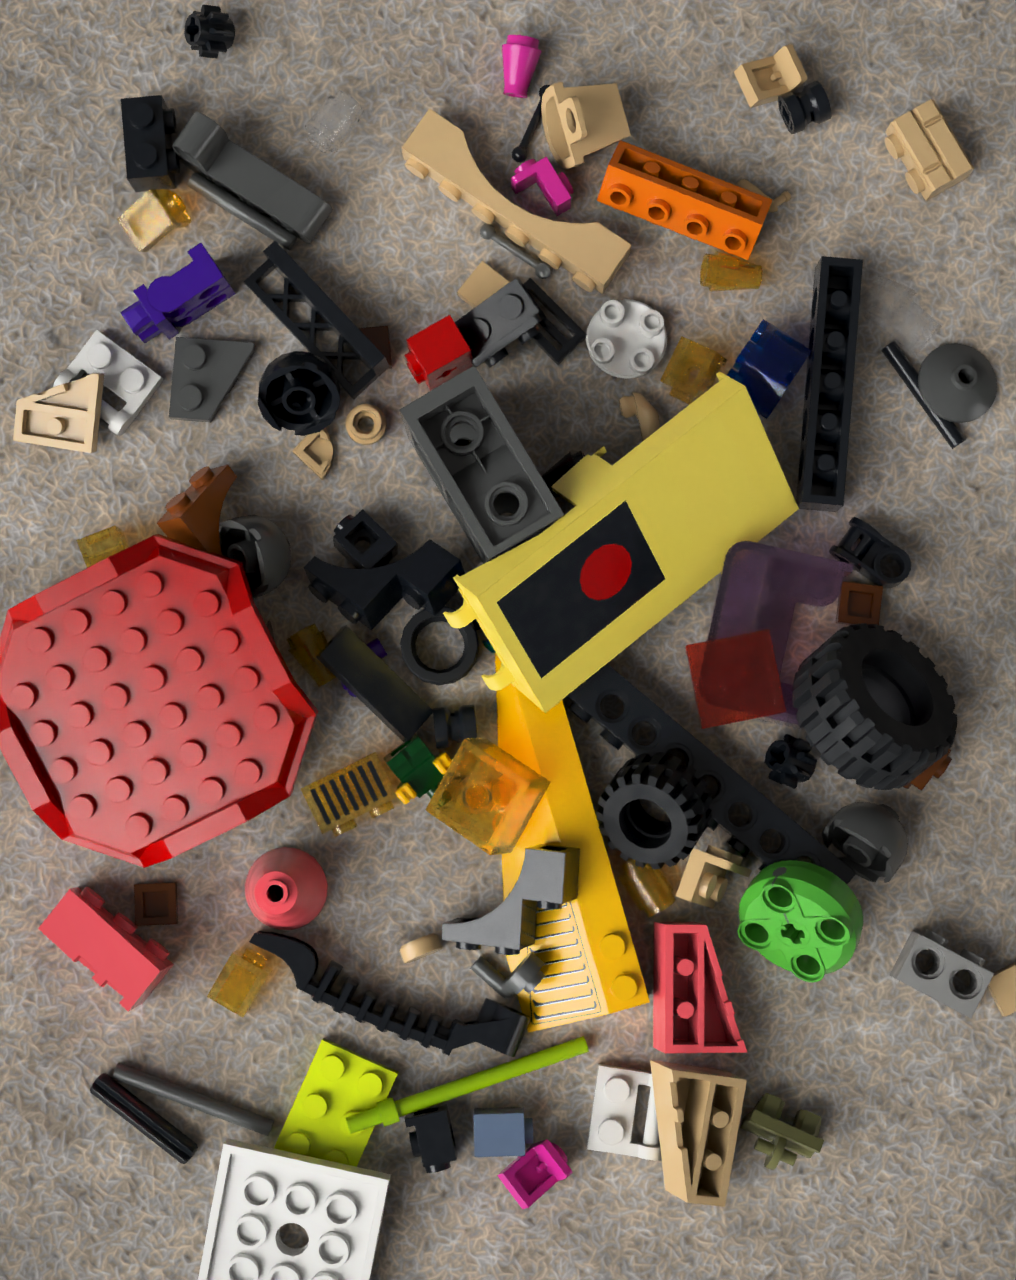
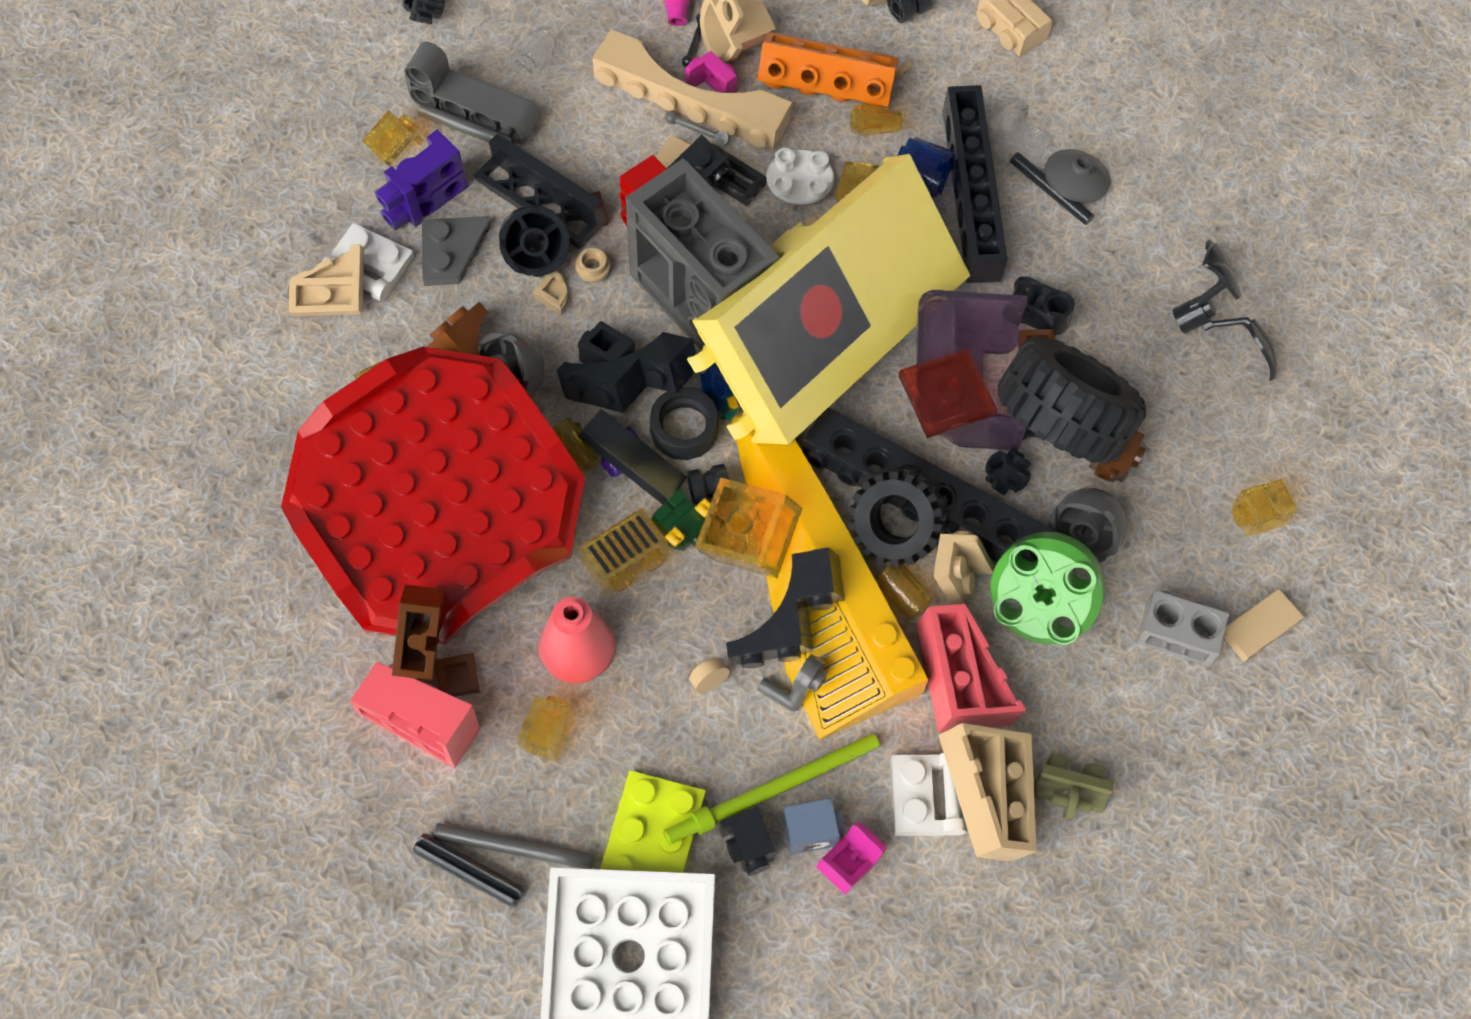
camera: 15 degrees left, 20 degrees down
black brick [121,95,180,192] -> none
black piece [249,931,531,1057] -> none
none -> reddish brown brick [392,585,444,680]

